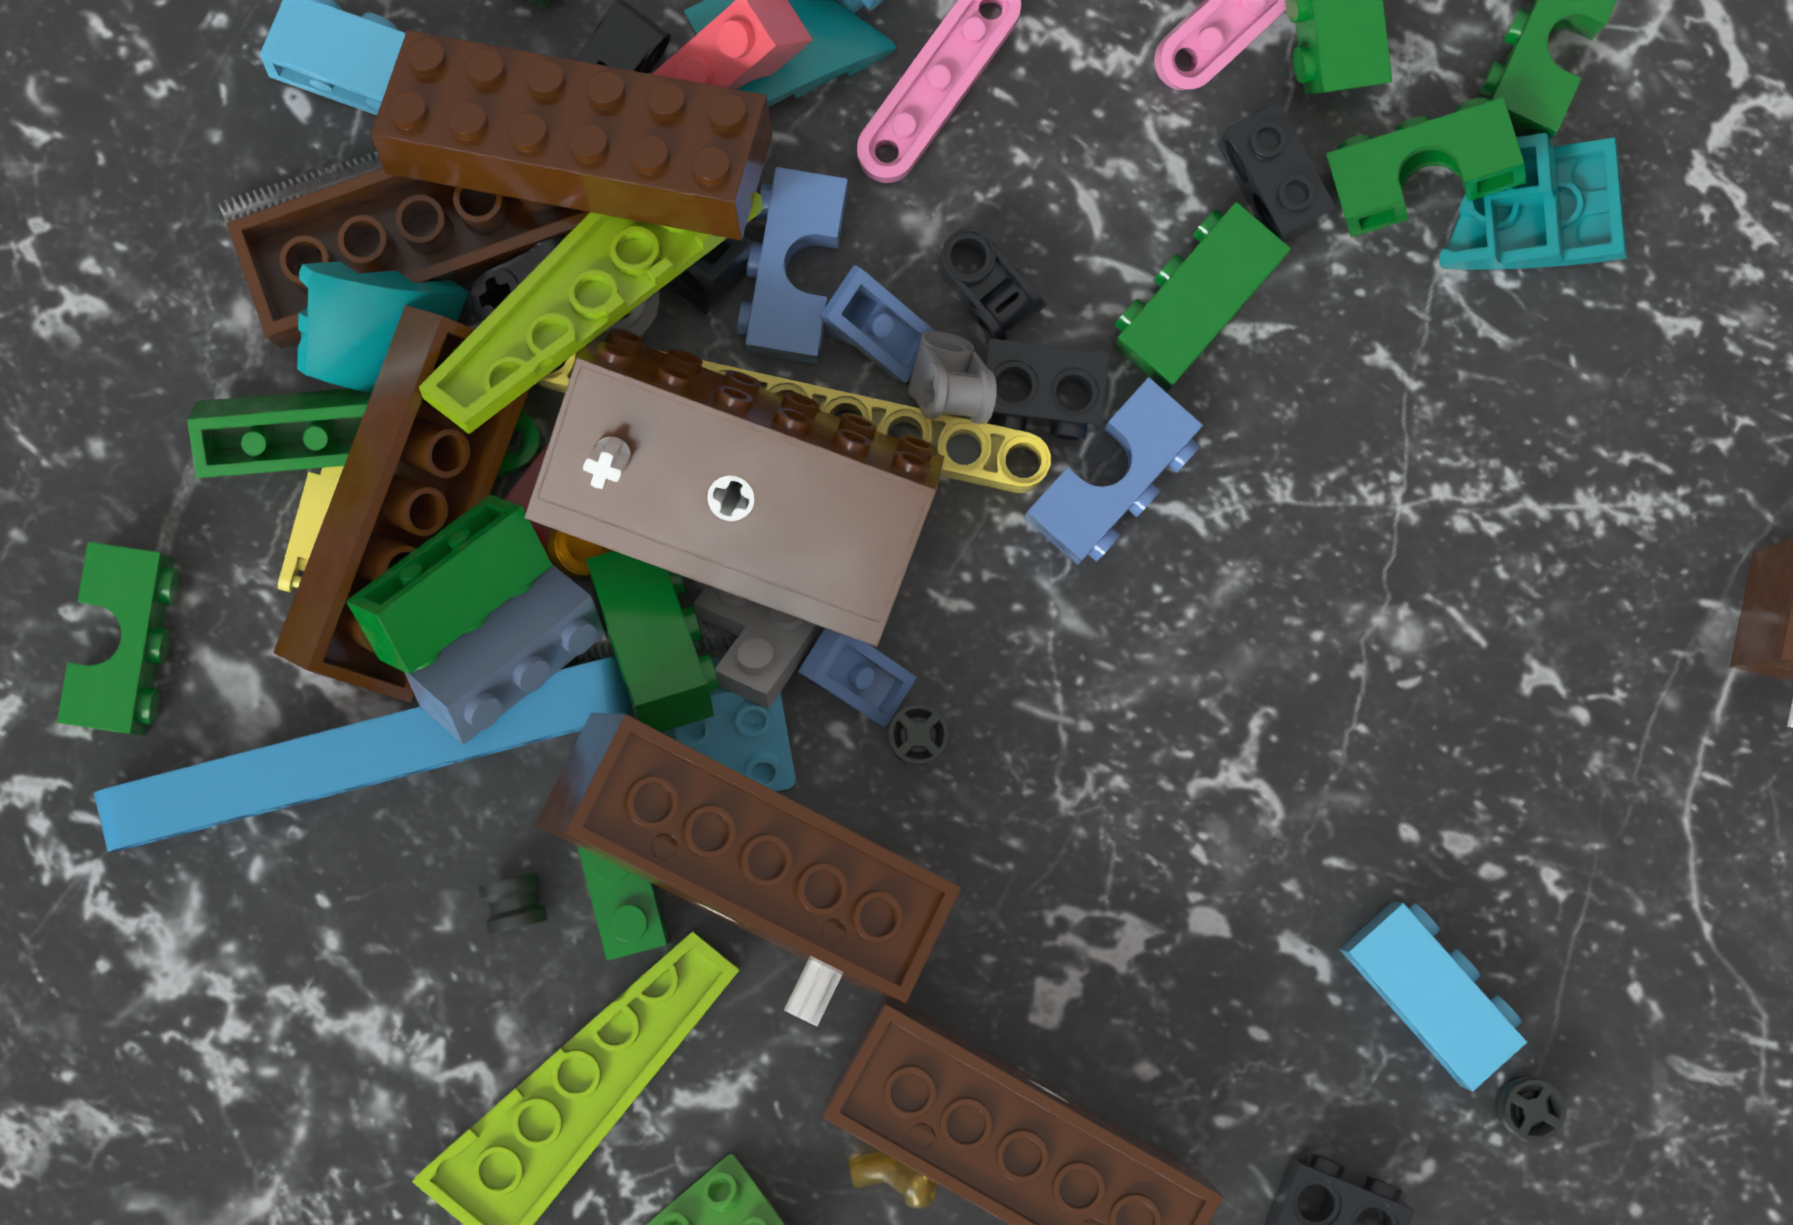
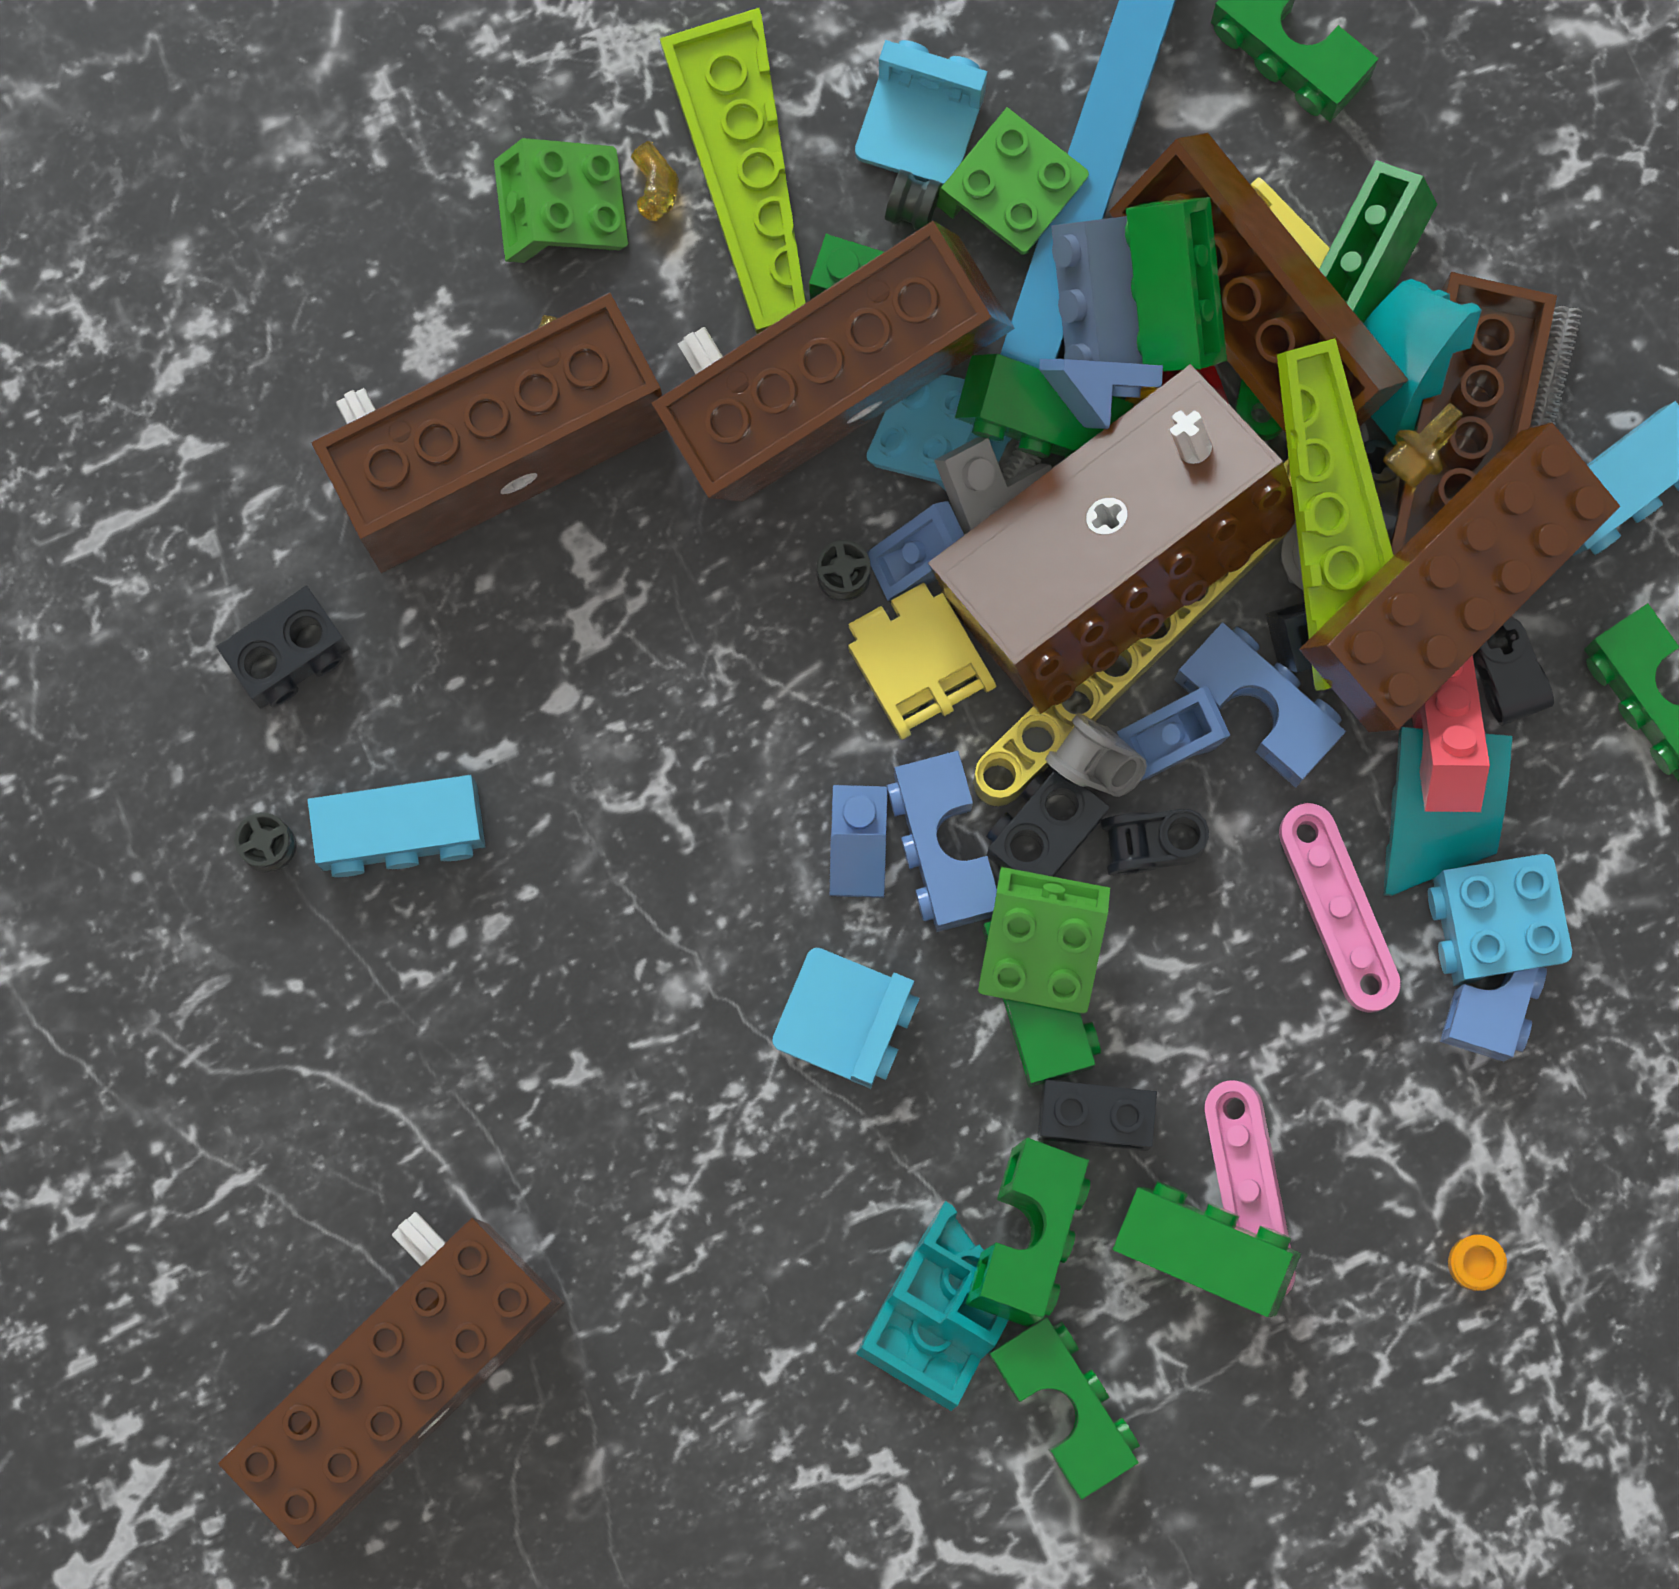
camera: 130 degrees right, 5 degrees down
none -> clear yellow arm [631,141,679,221]
none -> medium azure bracket [772,948,920,1089]
none -> medium blue slope [830,785,887,898]
none -> light yellow plate [848,582,996,740]
none -> medium azure bracket [855,40,988,186]
none -> bright green bracket [937,107,1089,254]
none -> bright green bracket [978,867,1110,1013]
none -> medium blue slope [1039,359,1163,429]
none -> clear yellow piece [1383,403,1462,488]

